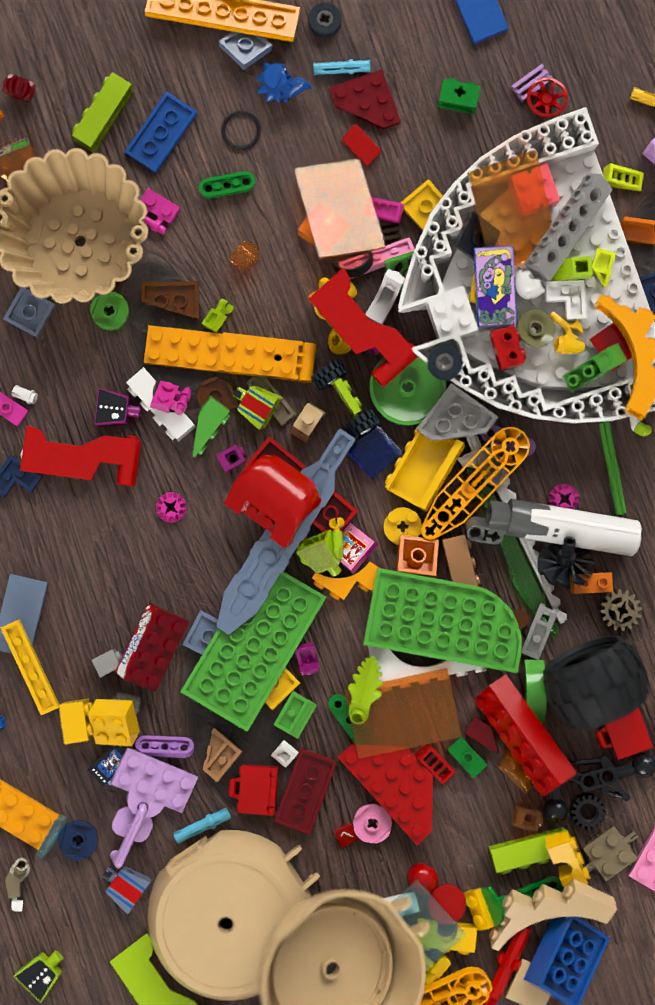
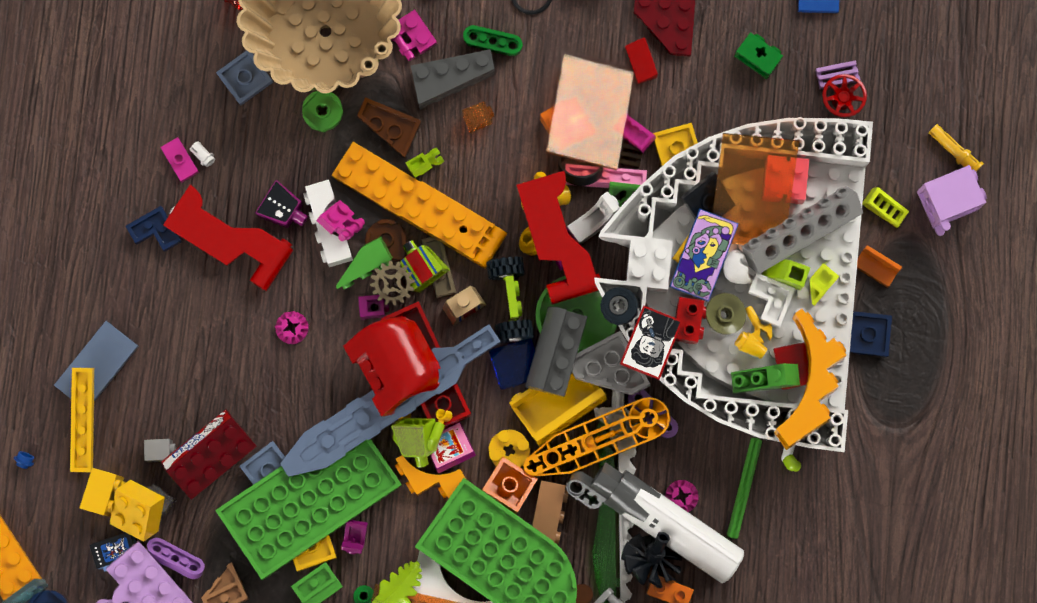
camera: 30 degrees right, 5 degrees down
none -> dark tan gear [370,260,415,305]
none -> dark grey wedge [411,50,495,110]
none -> dark grey brick [525,306,588,397]
none -> tile [620,305,683,380]

